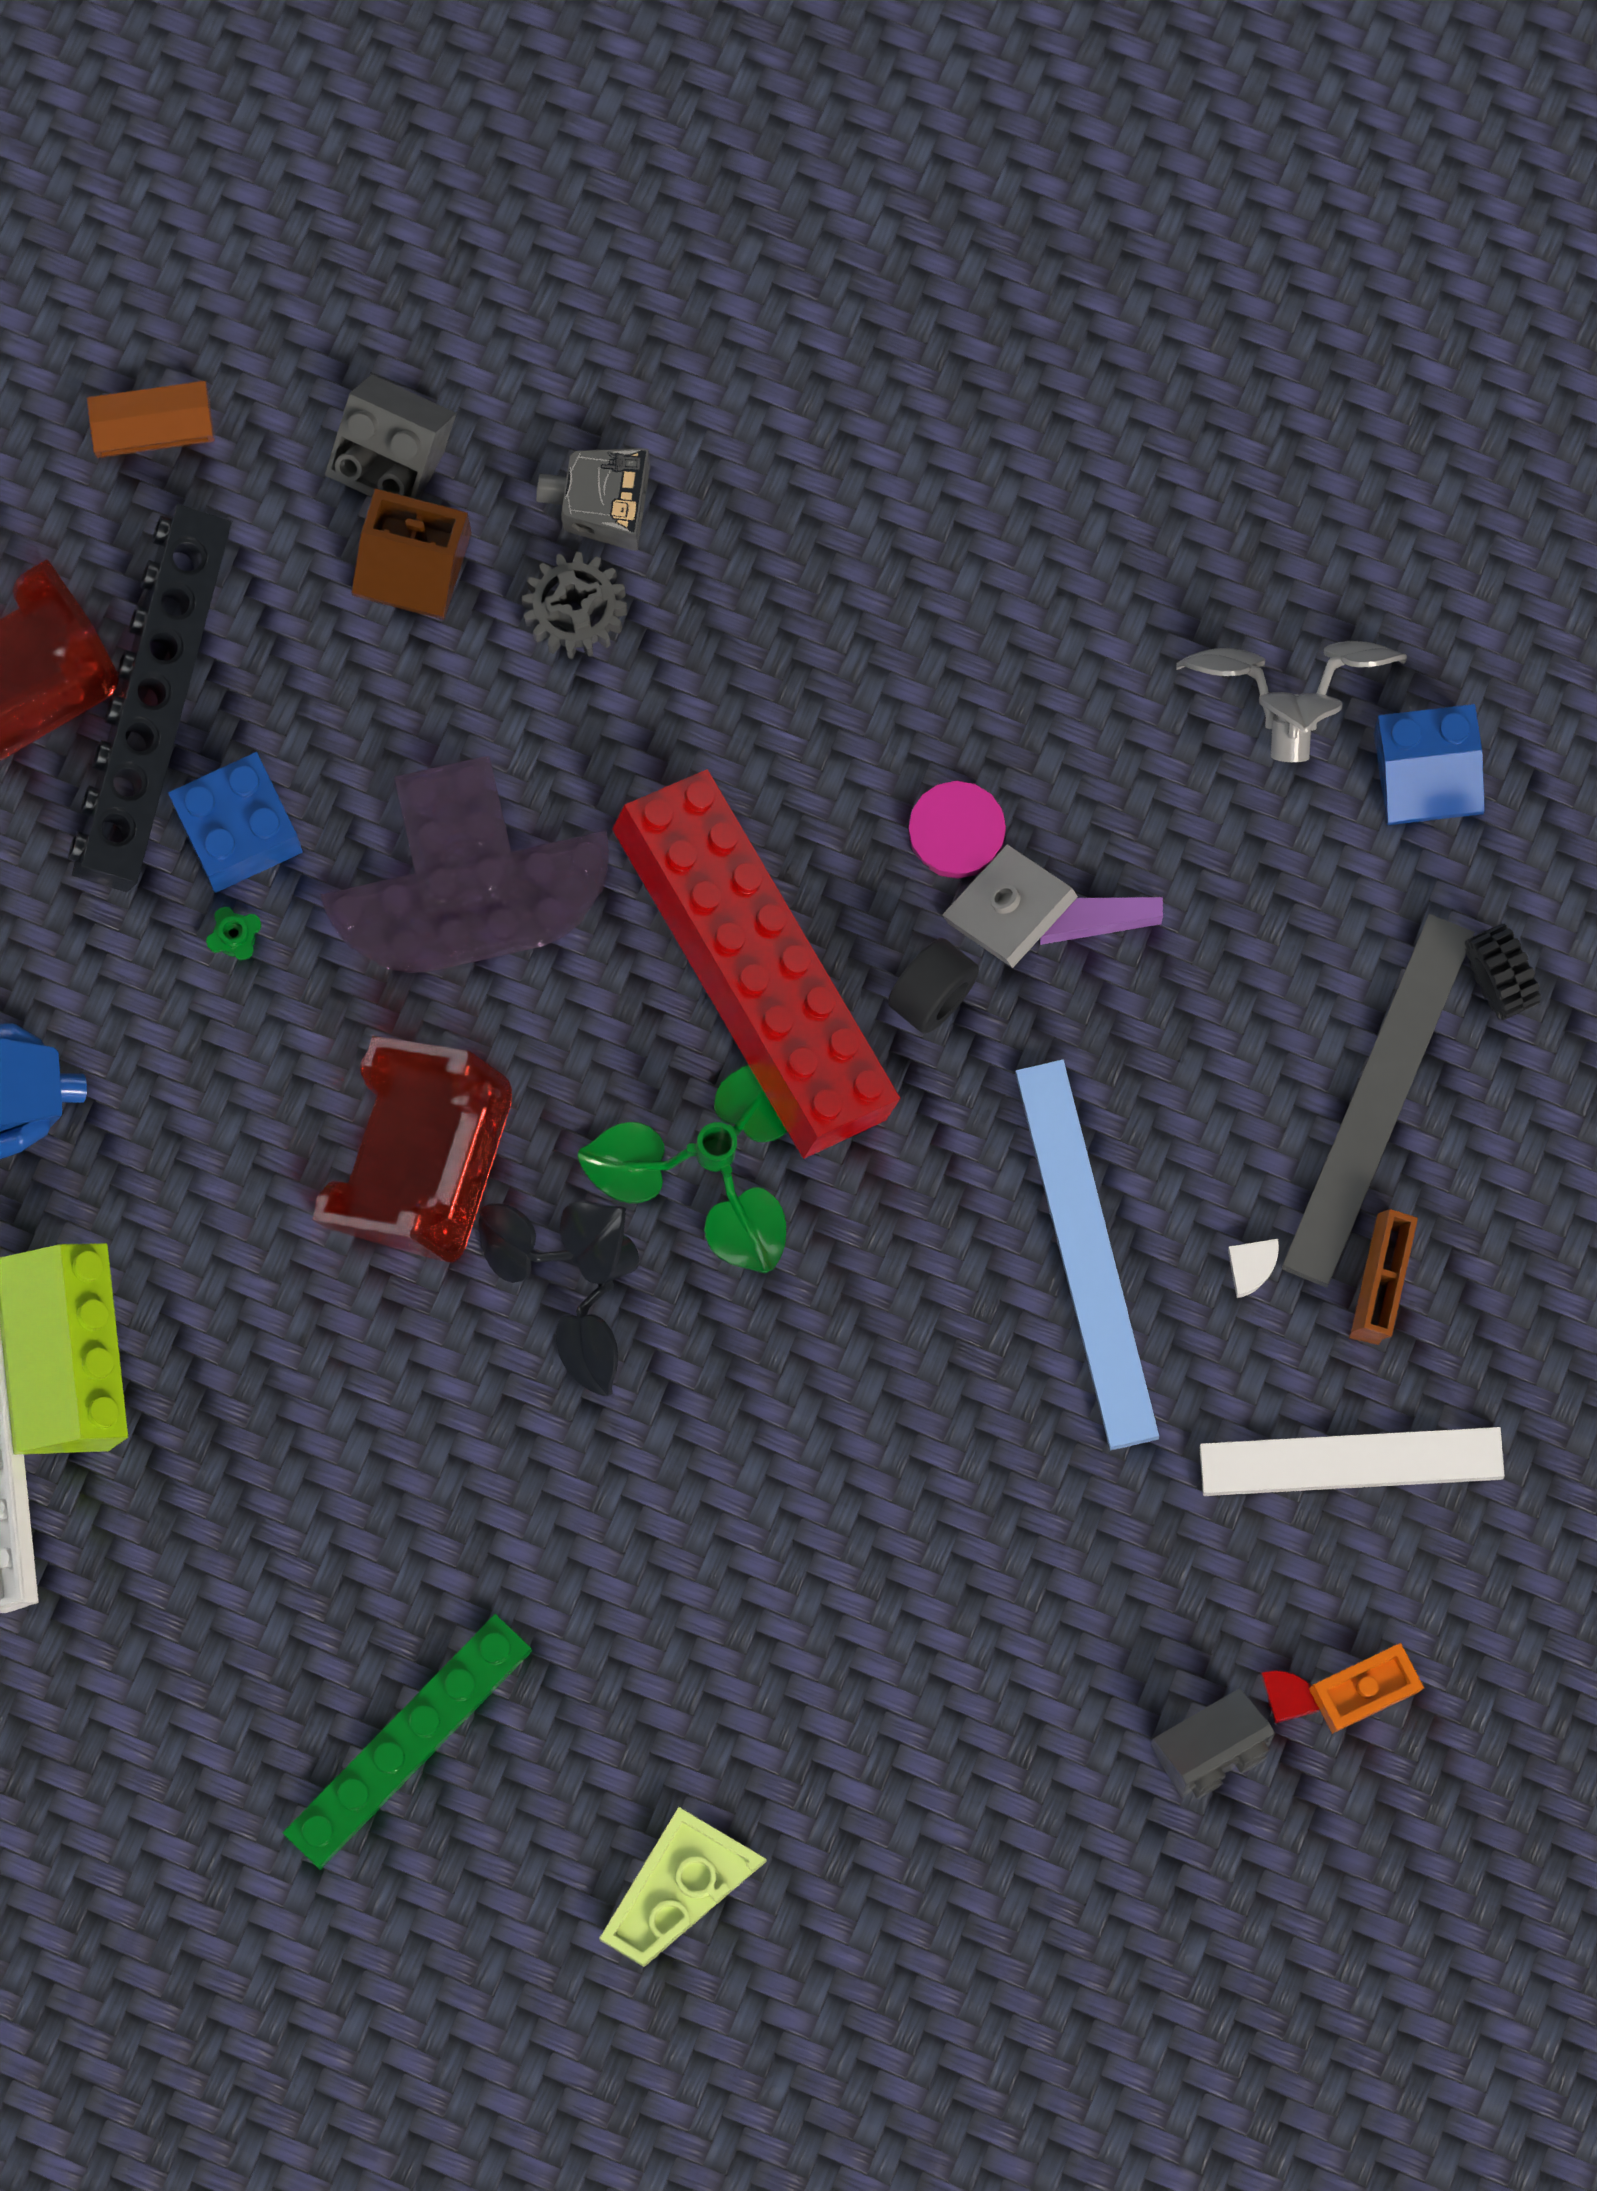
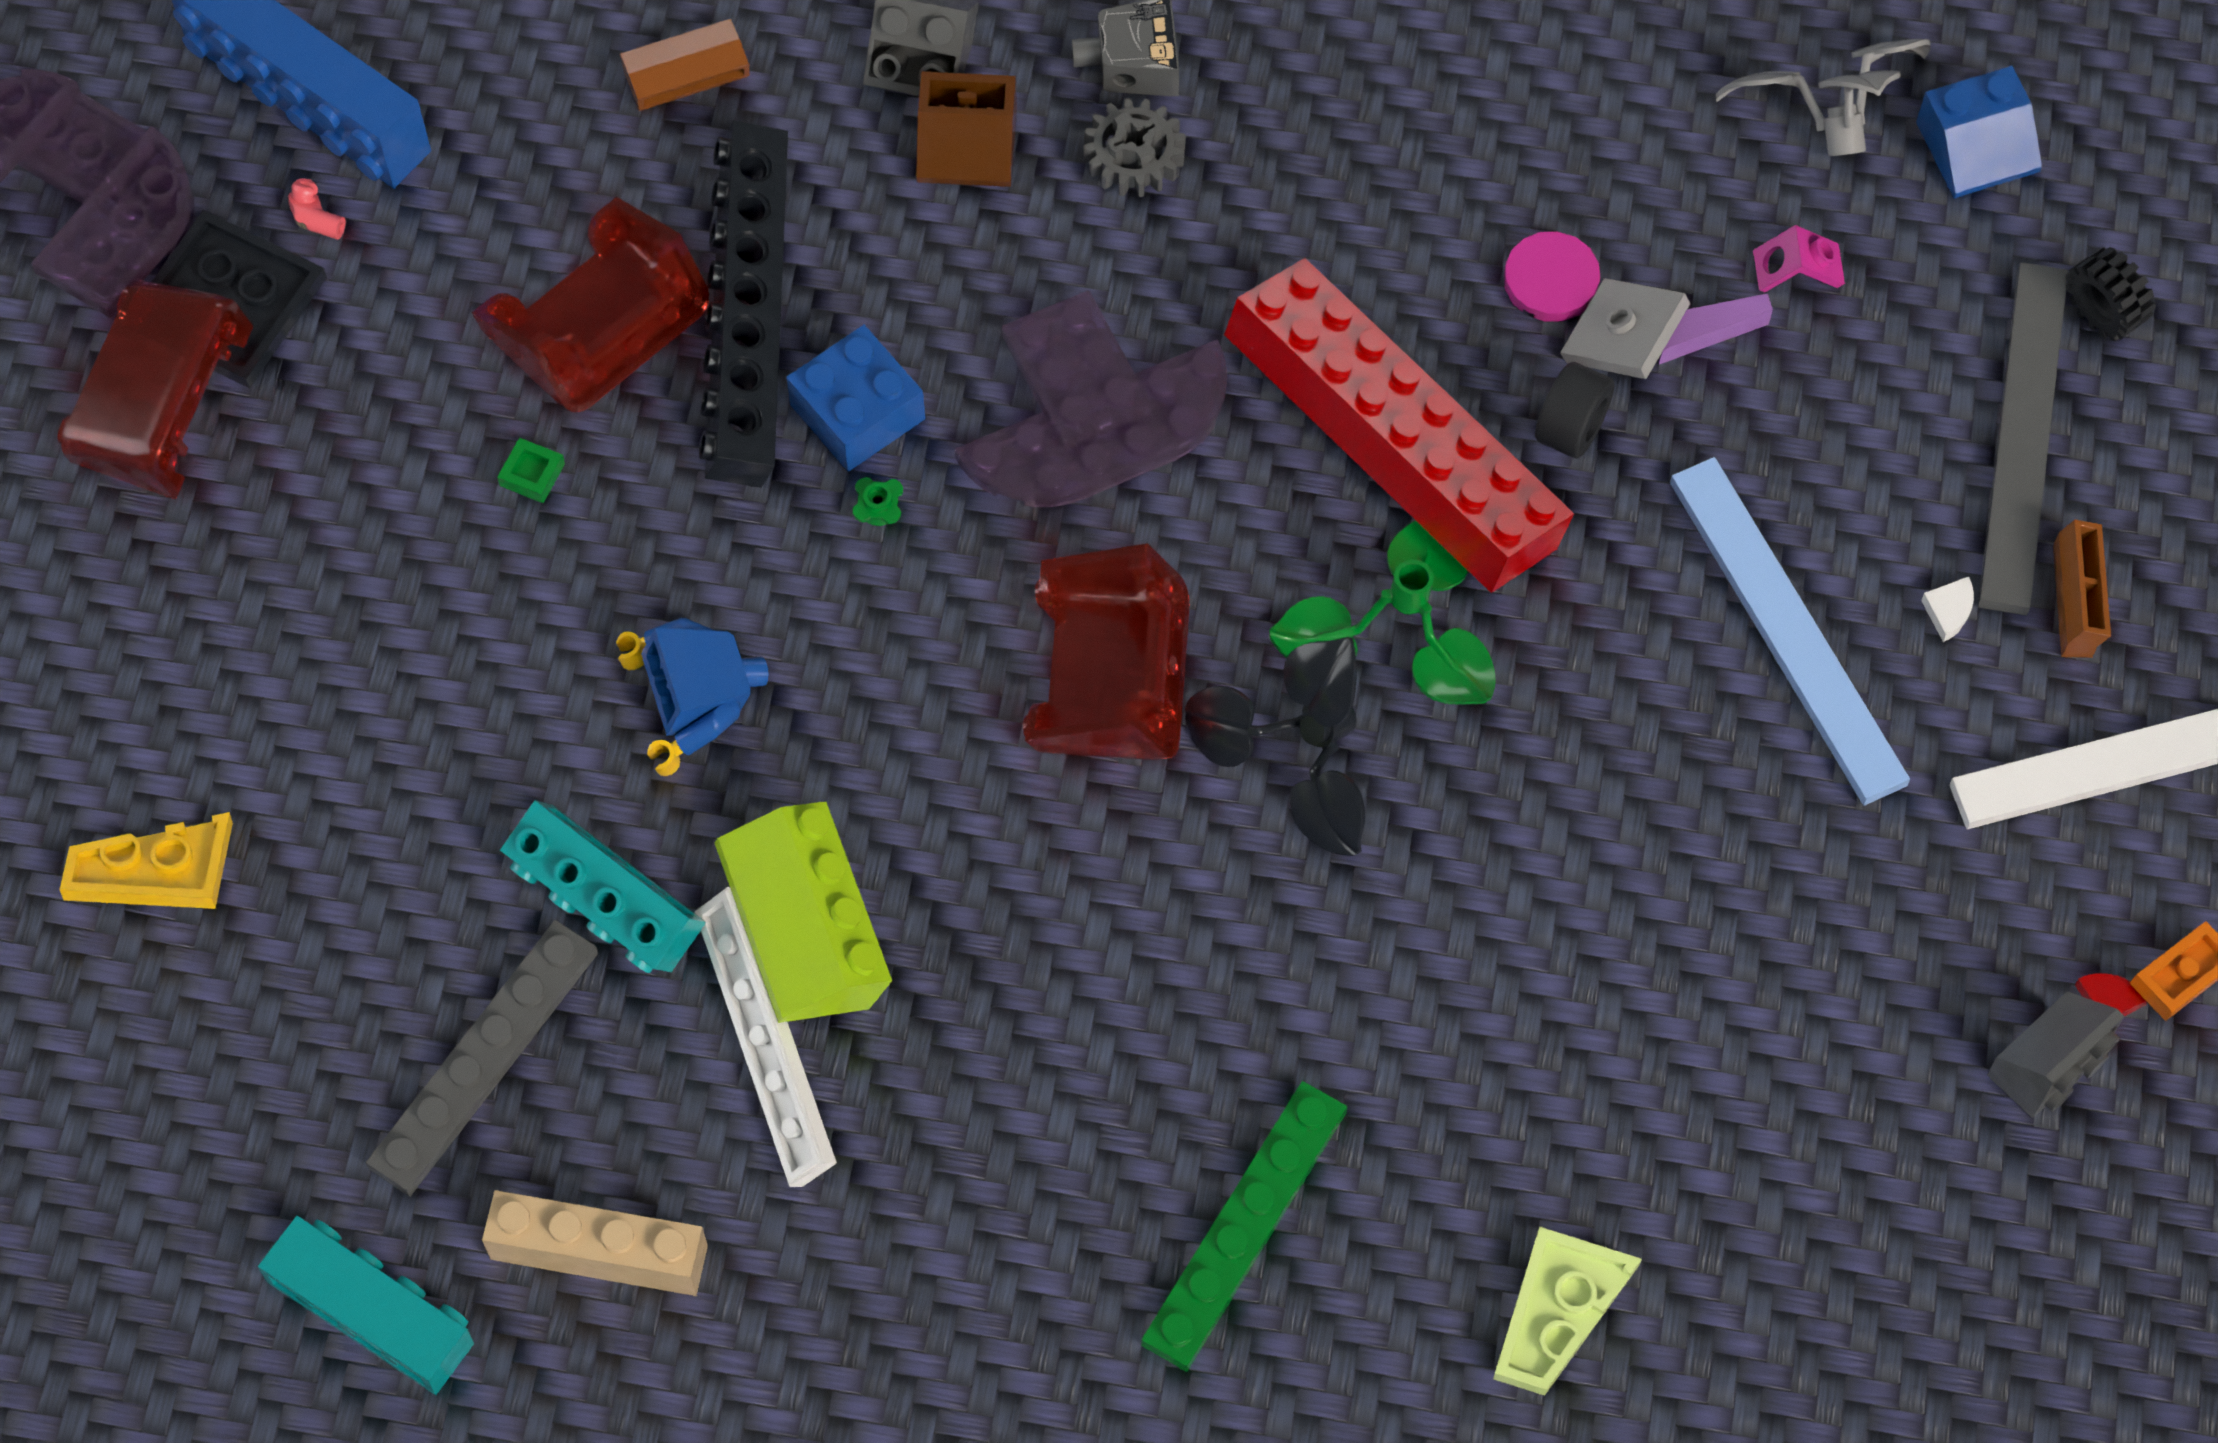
camera: 15 degrees left, 10 degrees down
none -> dark pink bracket [1753,225,1845,292]

